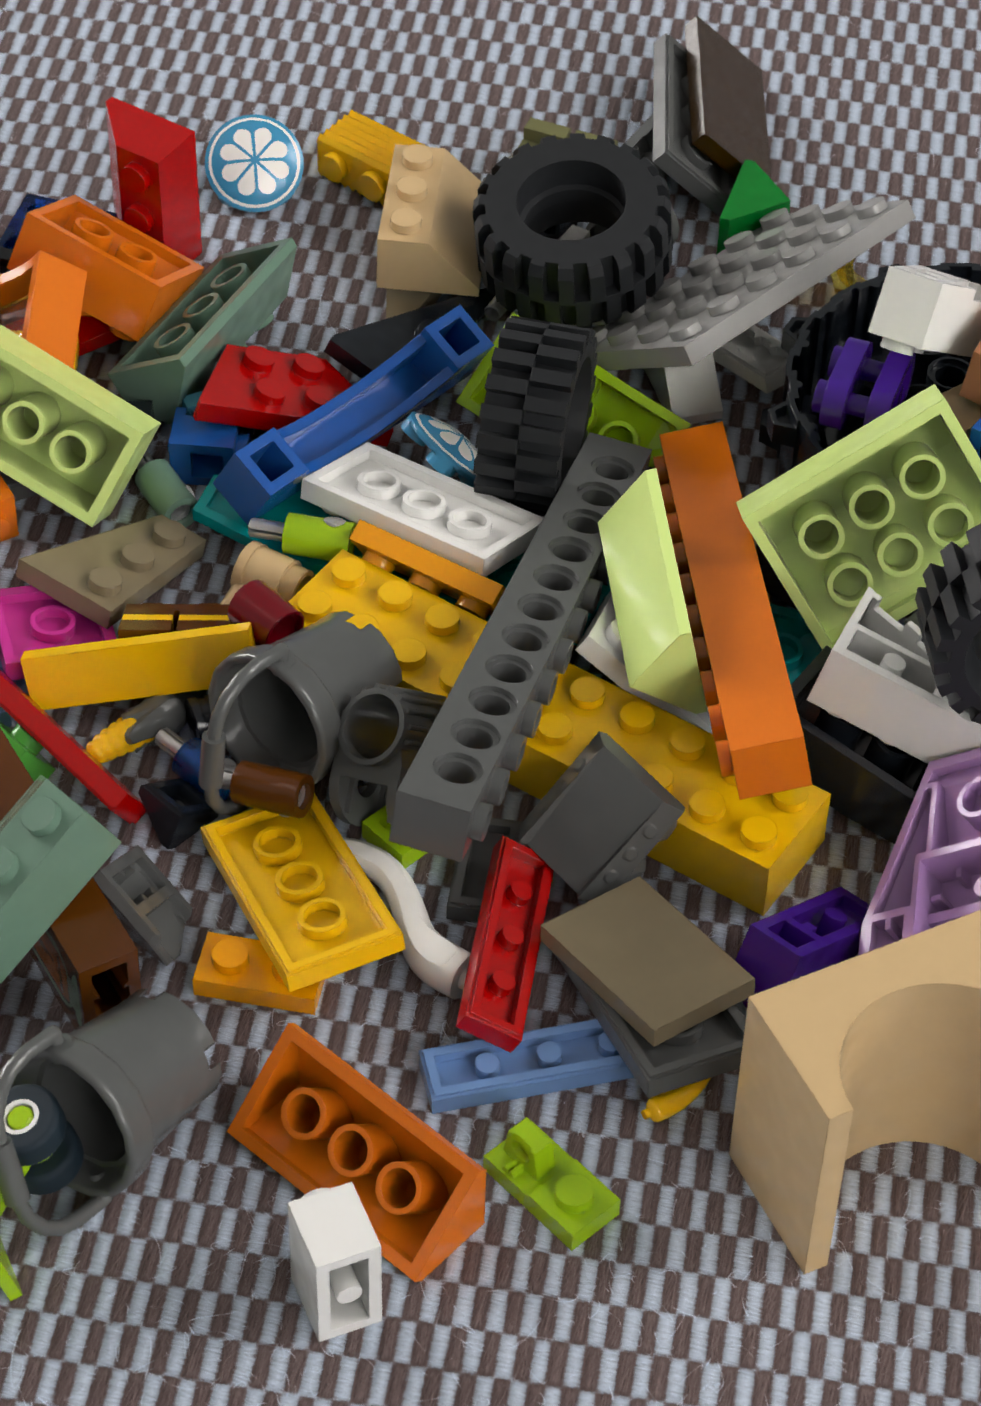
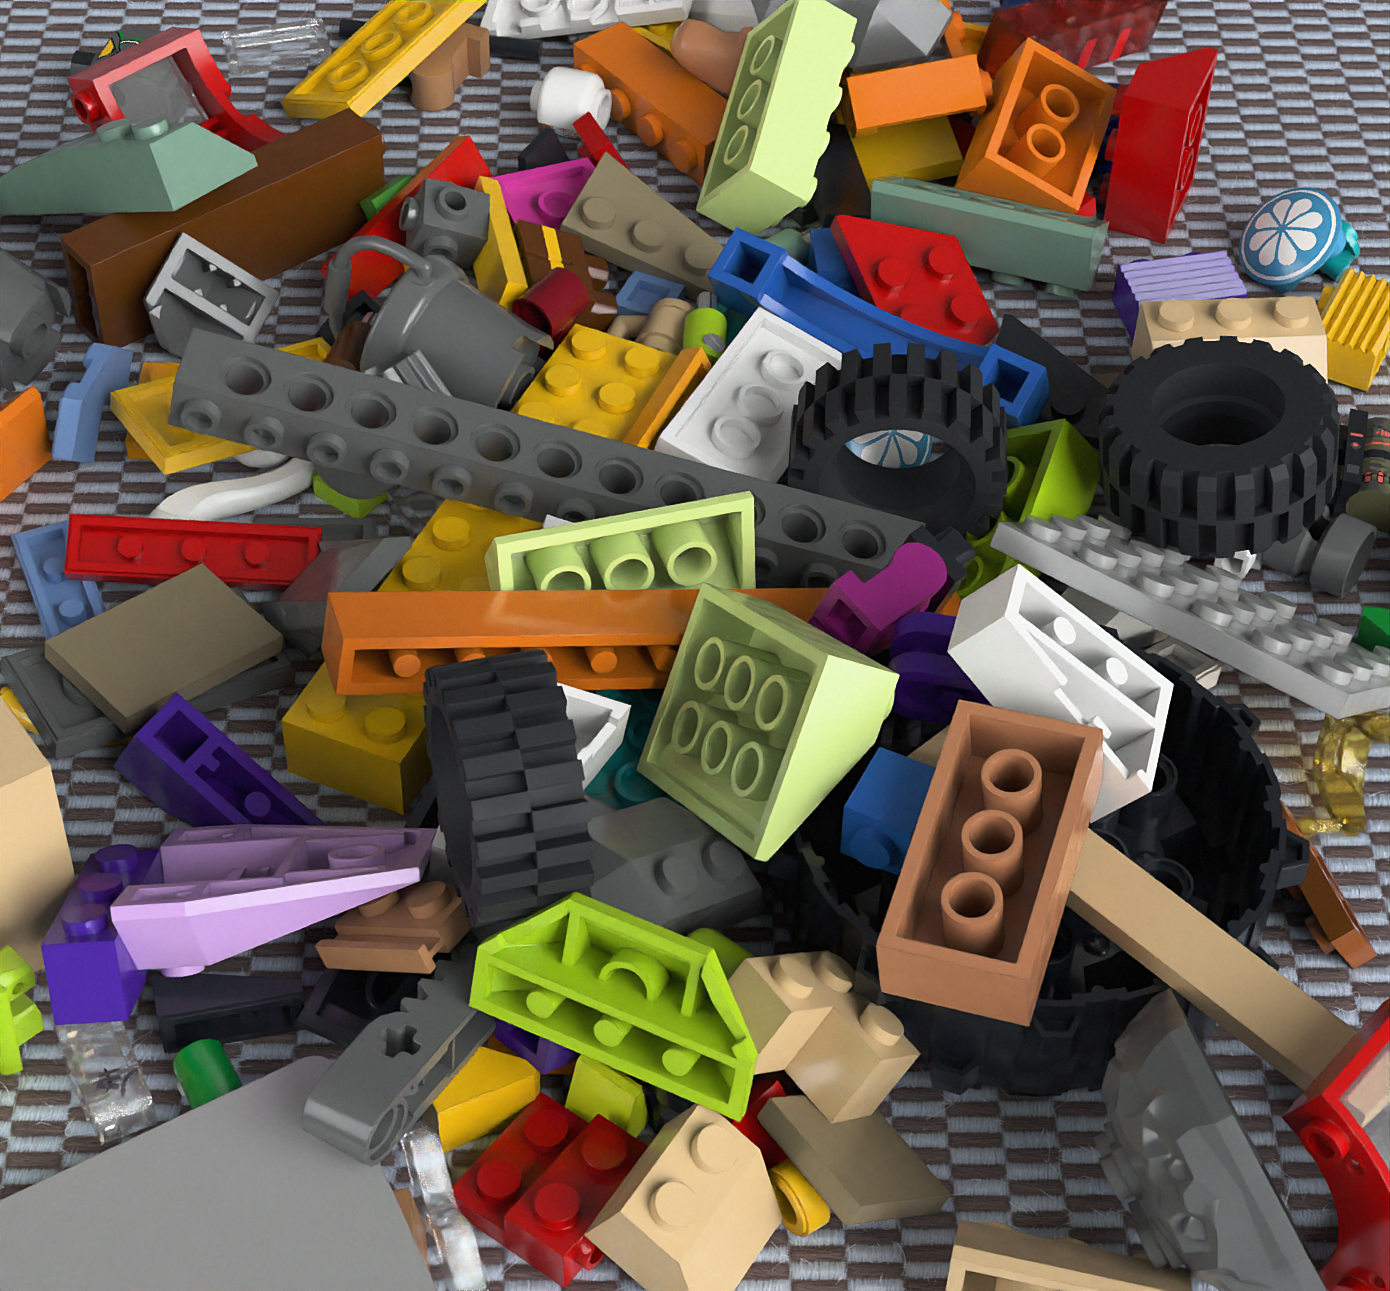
camera: 80 degrees right, 0 degrees up
none -> medium blue tile [51,343,133,463]
none -> dark grey brick [399,177,490,270]
none -> medium blue tile [614,271,685,318]
none -> magenta hips [807,525,977,658]
none -> brick [1112,250,1247,342]

